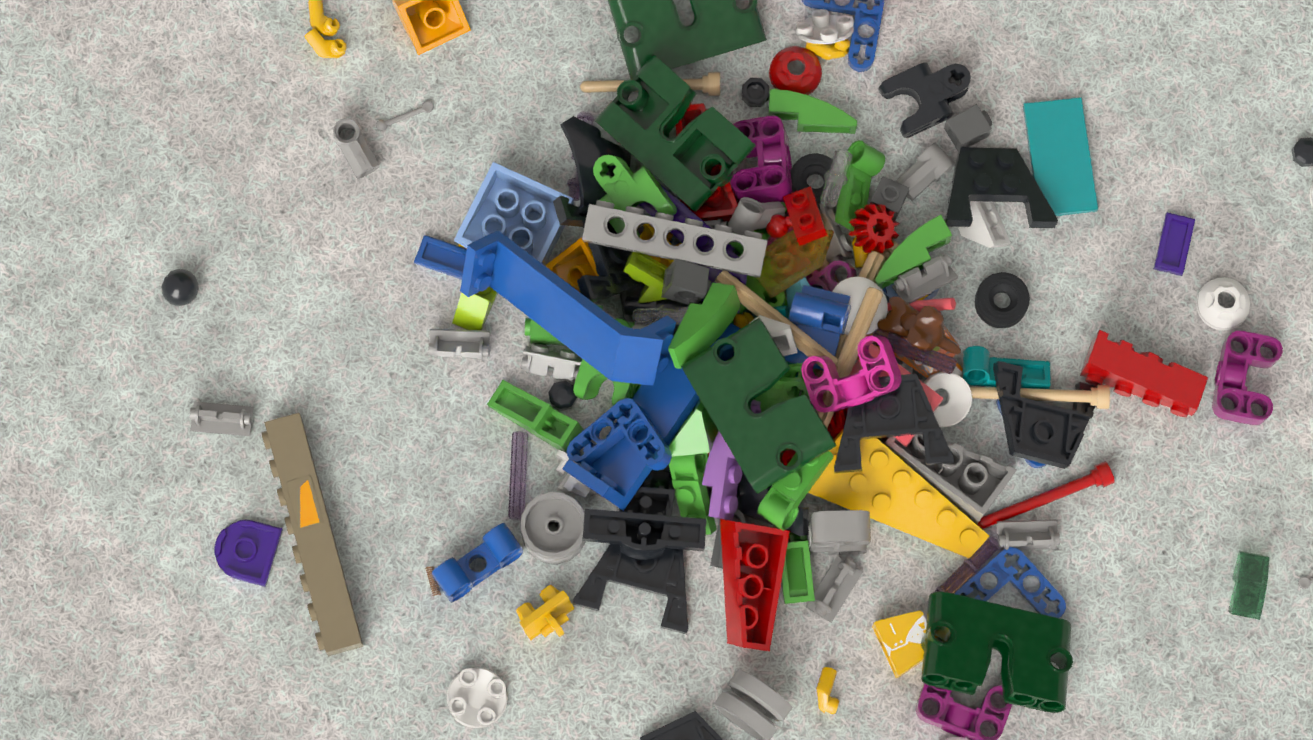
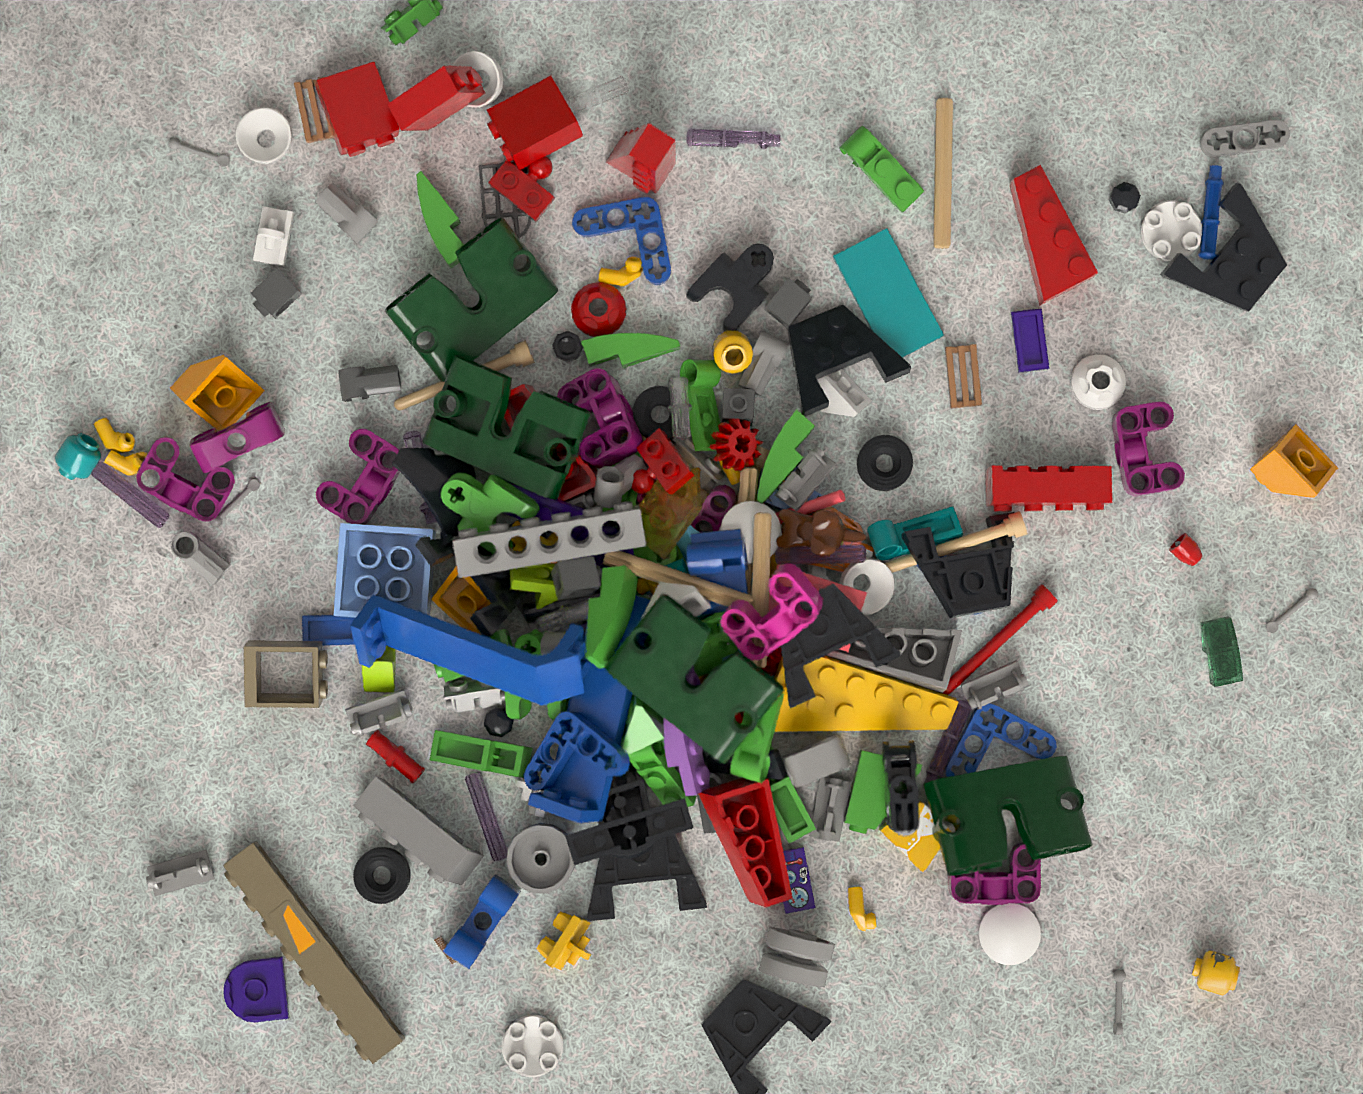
camera: 20 degrees left, 10 degrees up
black piece [161,269,199,306] -> none
white dish [796,9,854,44] -> none
none -> teal head [55,433,101,480]
none -> clear purple axle [91,461,170,528]
none -> magenta beam [136,437,235,522]
none -> magenta beam [189,402,285,473]
none -> dark tan window [243,640,328,708]
none -> magenta beam [316,429,400,525]
none -> dark grey piece [338,365,401,402]
none -> light grey wedge [353,776,484,885]
none -> black tyre [353,847,411,904]
none -> red pin [366,730,425,784]
none -> yellow head [712,331,753,374]
none -> tile [783,847,816,914]
none -> bright green plate [839,126,925,212]
none -> bright green slope [843,750,922,834]
none -> black piece [882,740,920,836]
none -> tan axle [934,98,953,249]
none -> medium nougat tile [945,344,982,408]
none -> red wedge [1009,165,1098,306]
none -> red hose [1169,533,1203,566]

